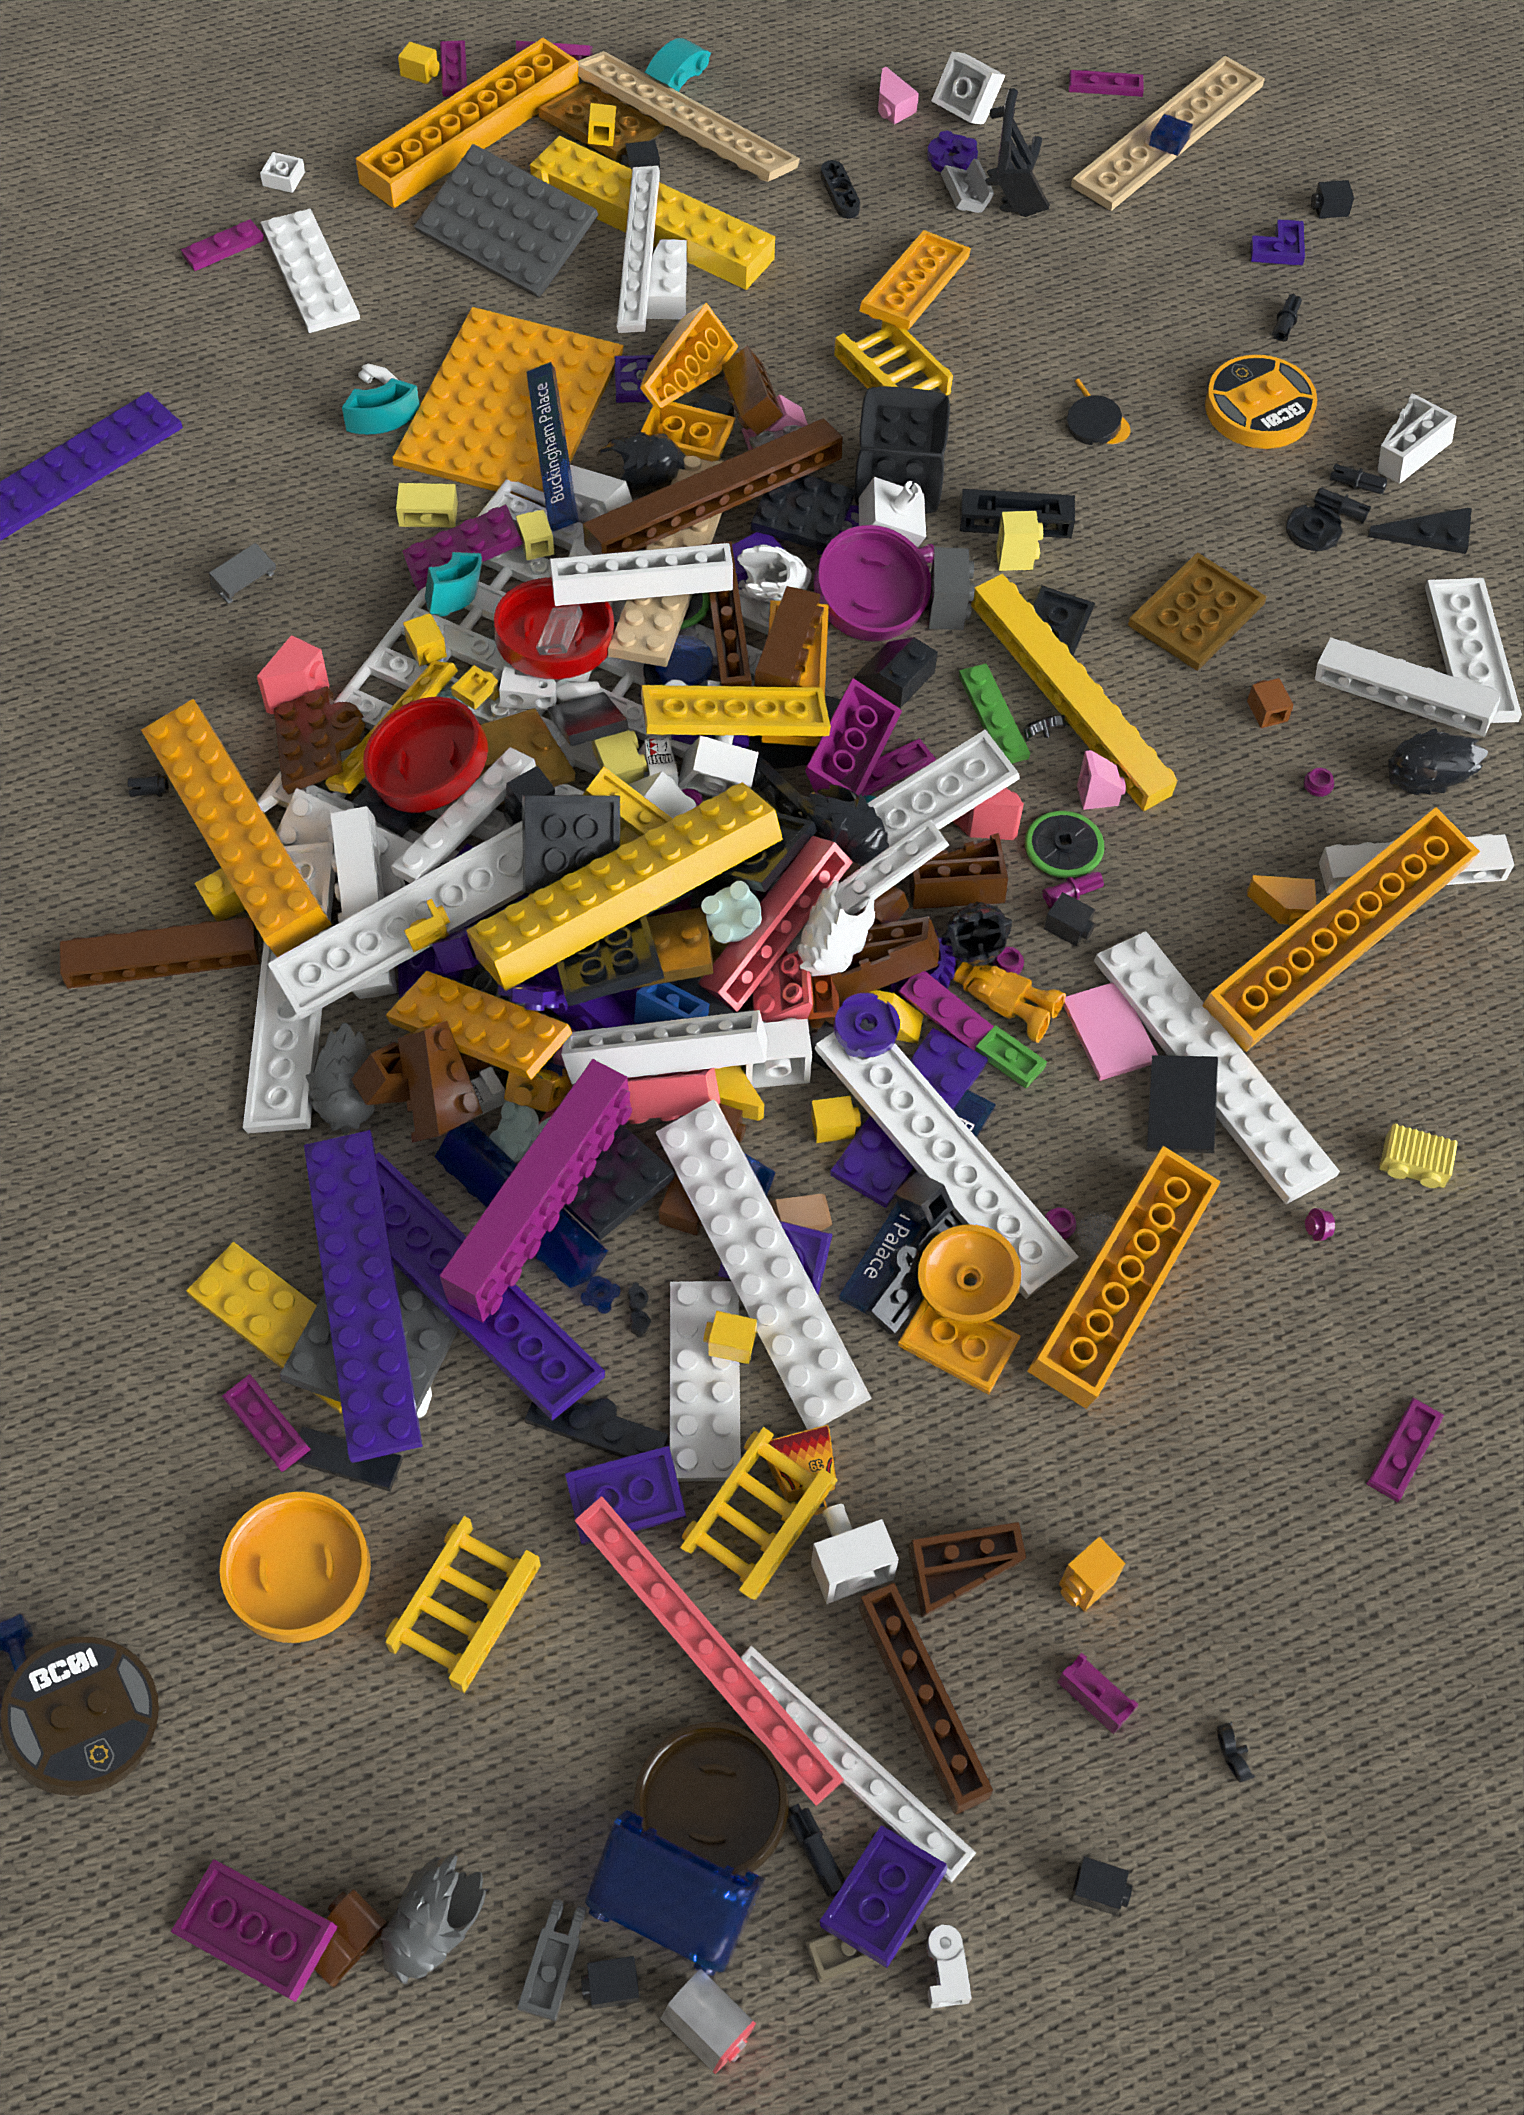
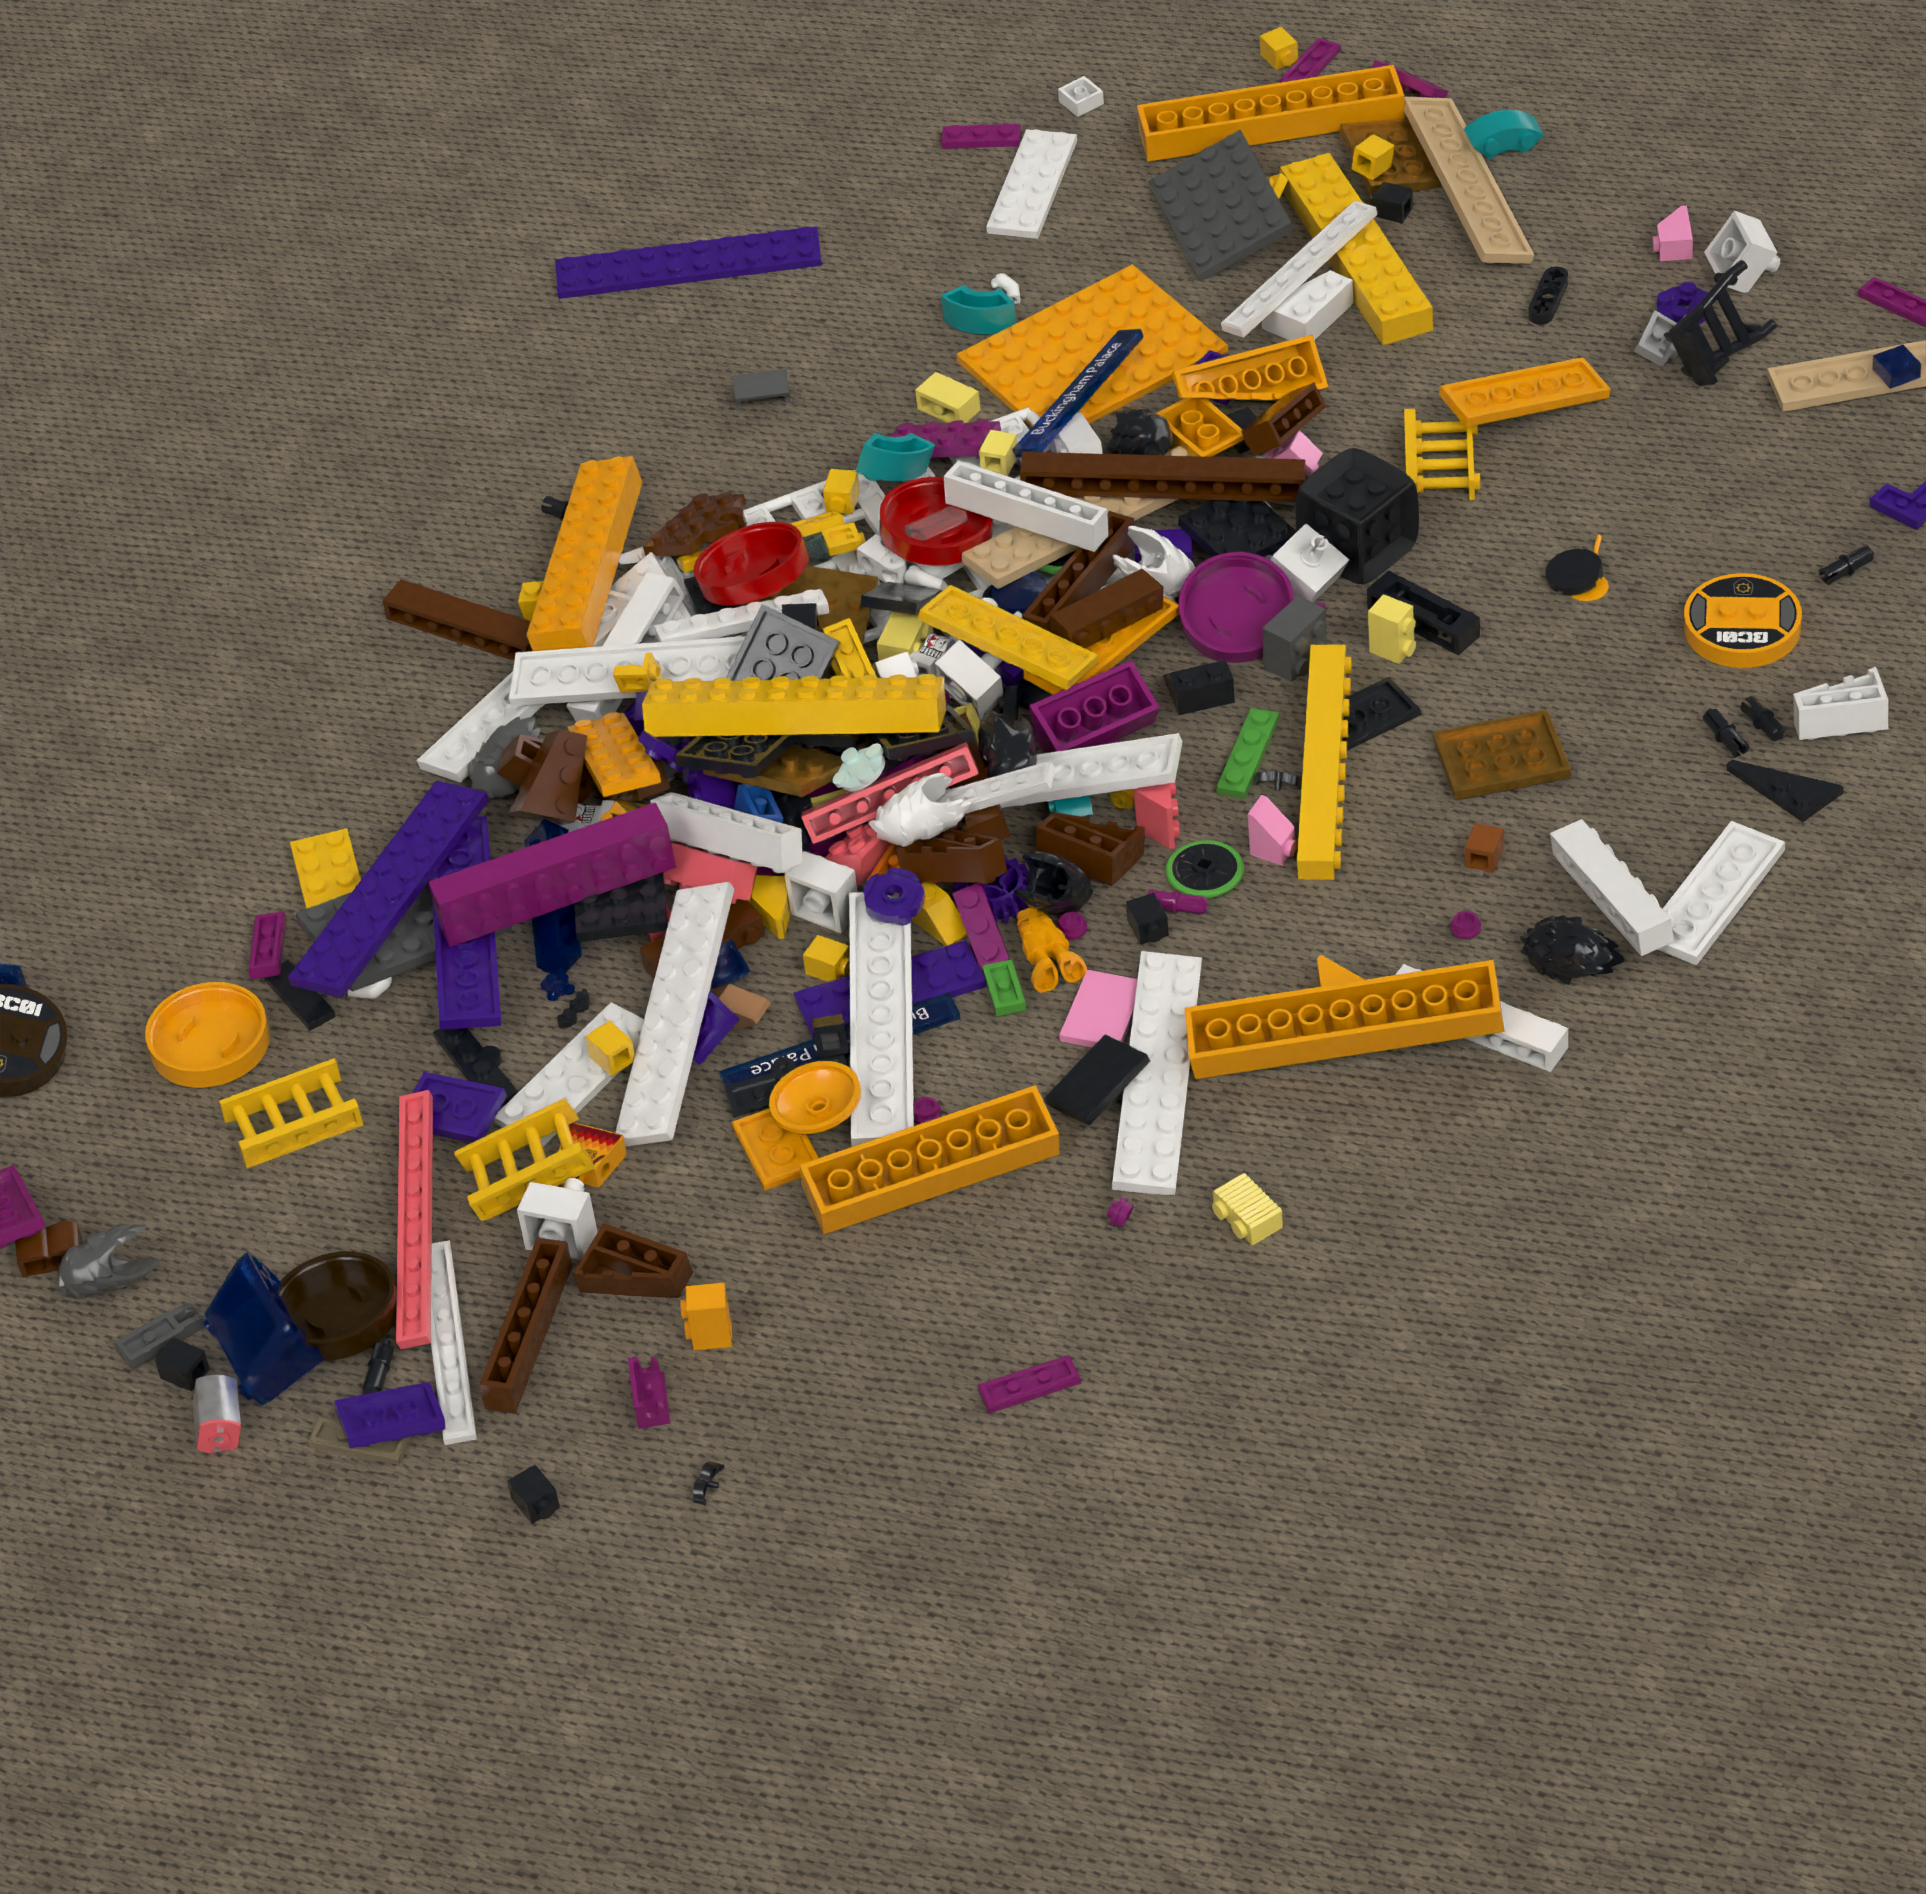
camera: 45 degrees right, 15 degrees down
coral slope [257,635,329,714] -> none
white leg [926,1925,972,2008] -> none
black tile [1286,504,1343,551] -> none

